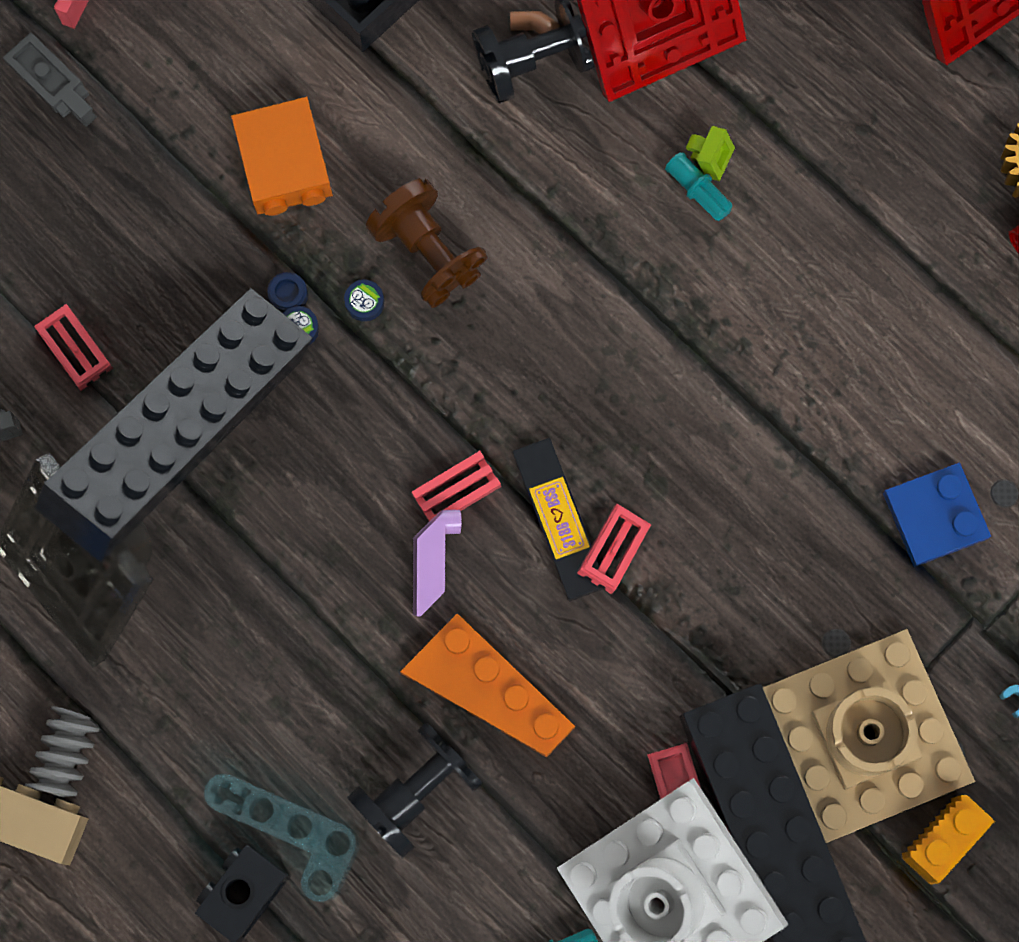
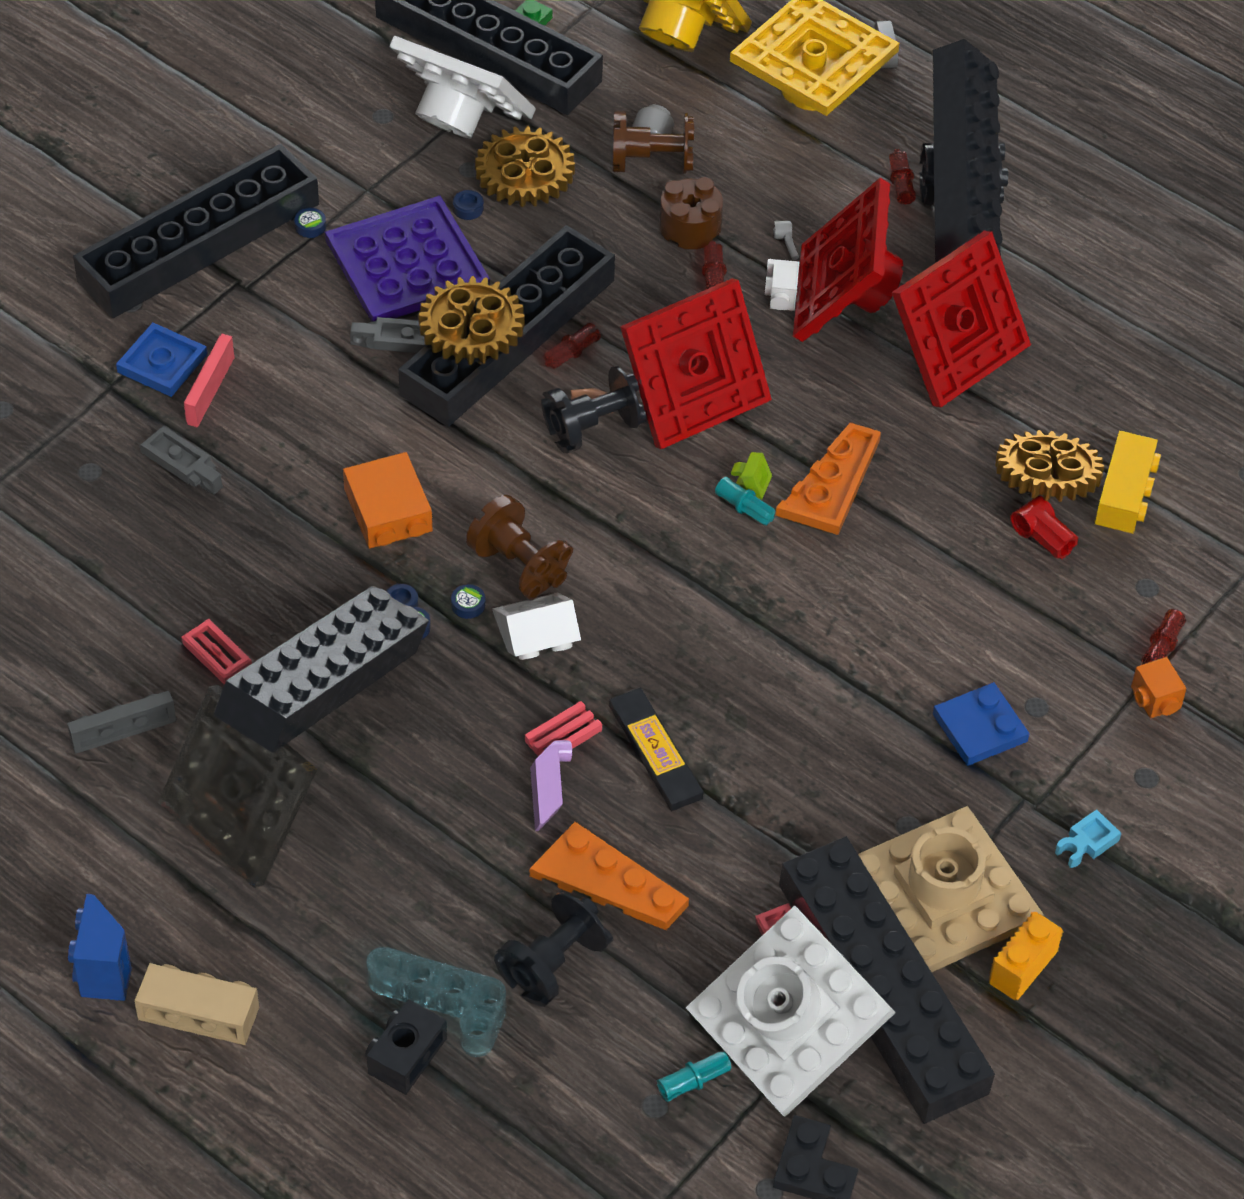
camera: 10 degrees left, 25 degrees down
light grey piece [25,706,100,798] -> none
coral tile [577,504,651,594] -> none
none -> white slope [492,592,581,660]
none -> orange wing [775,423,881,535]

